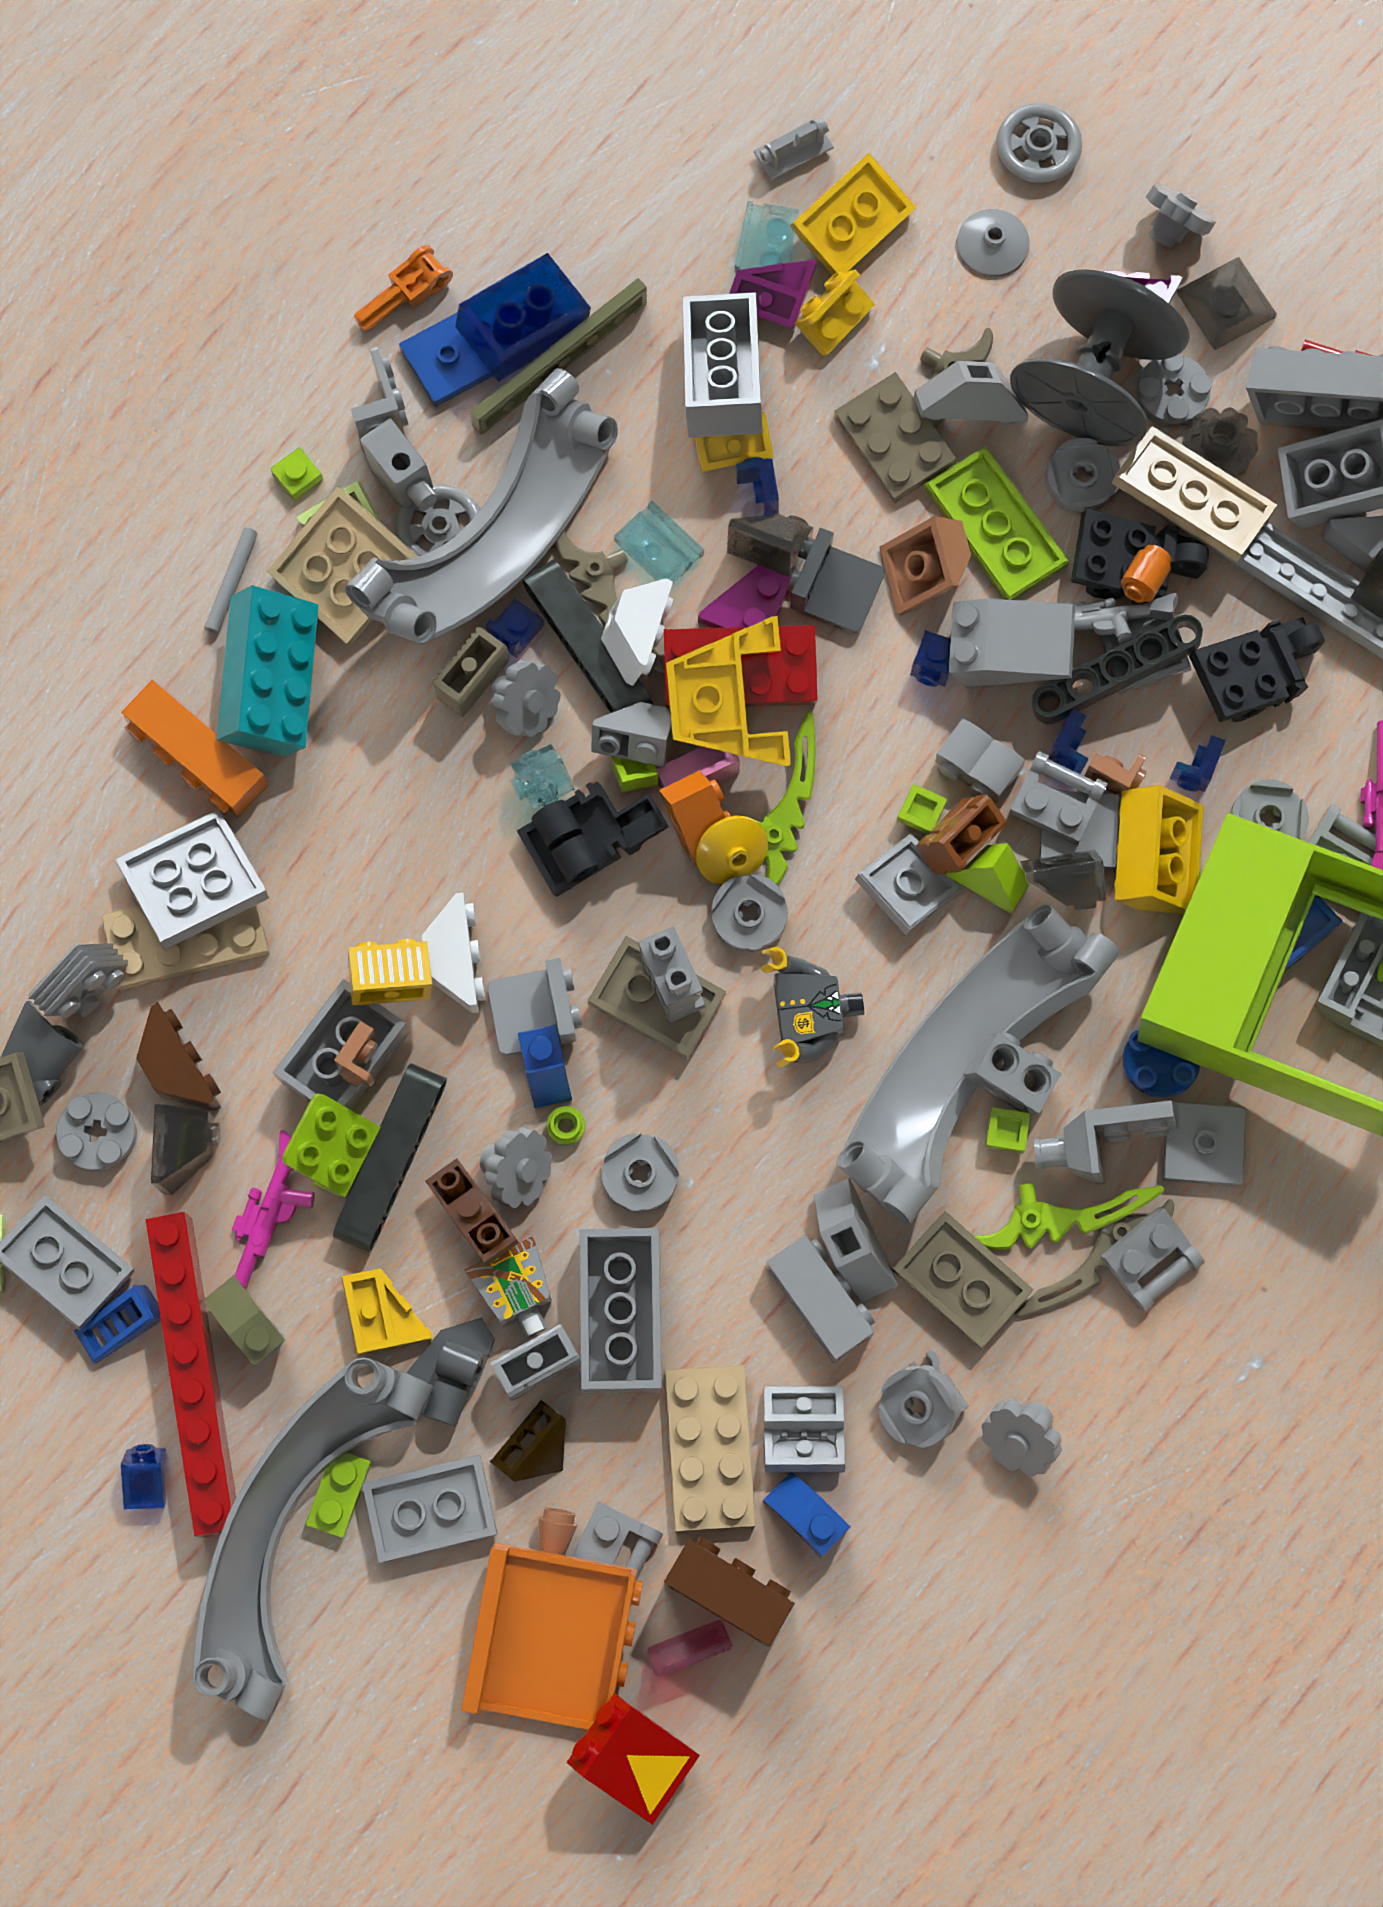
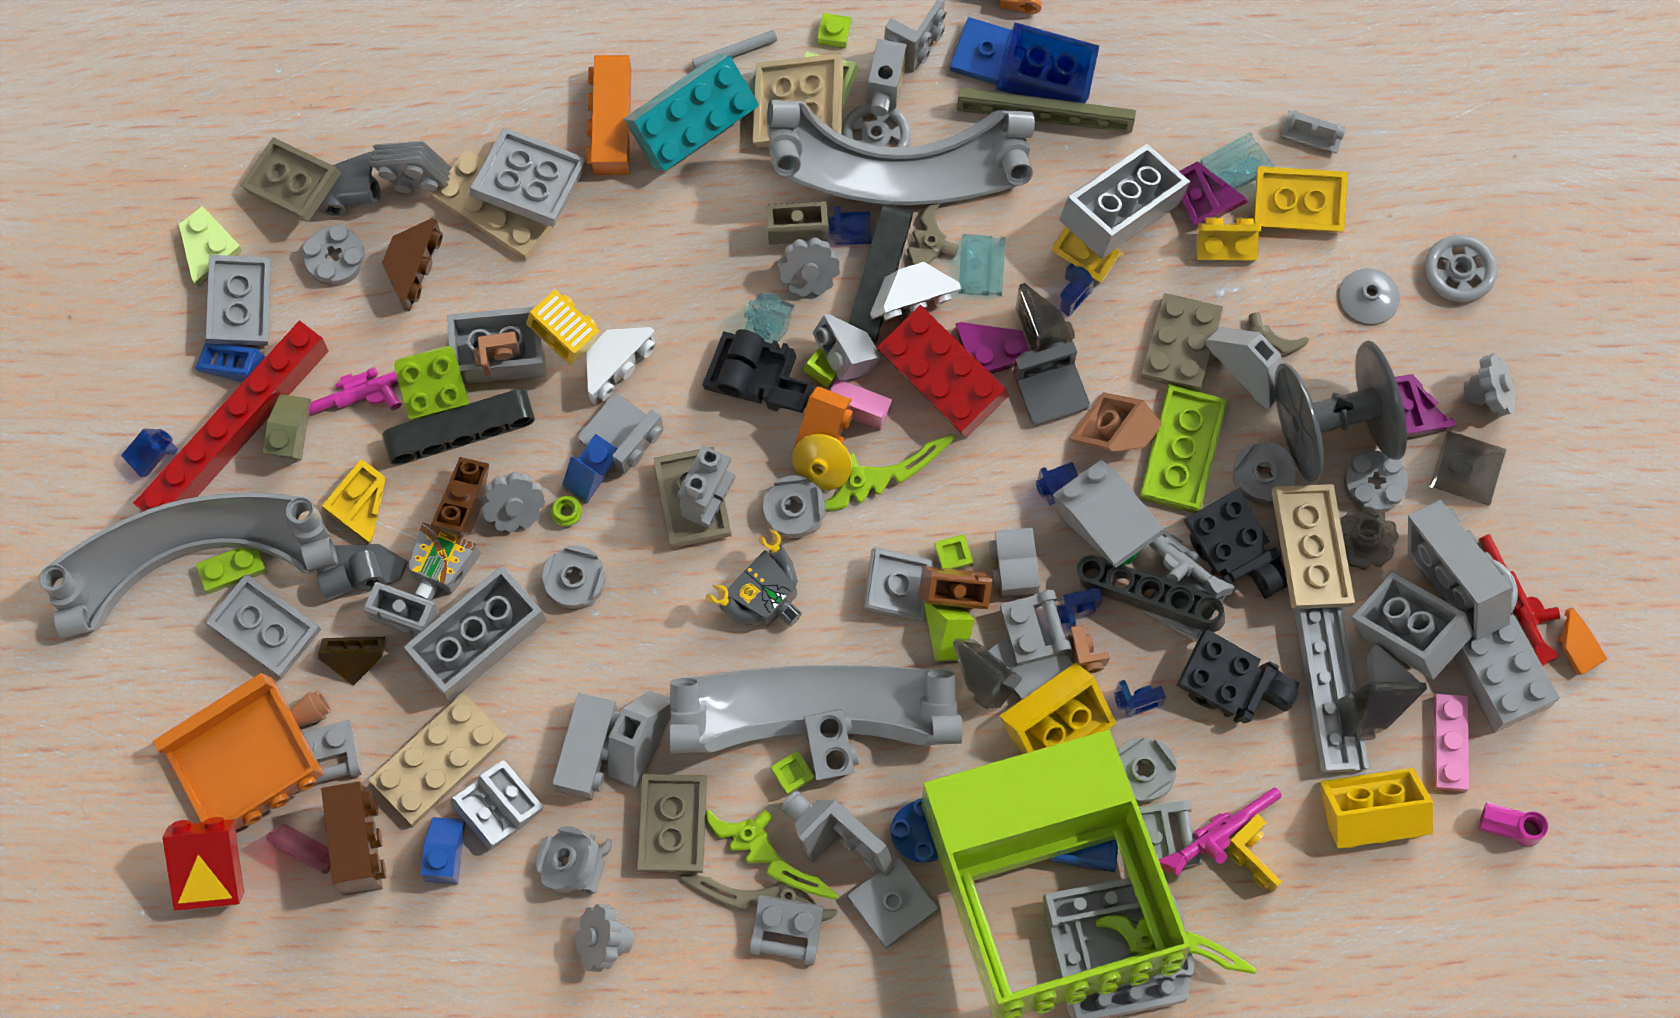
camera: 50 degrees right, 5 degrees down
clear smoke slope [151,1104,220,1195] -> none
yellow wing [666,616,791,766] -> none
orange brick [1121,545,1172,603] -> none

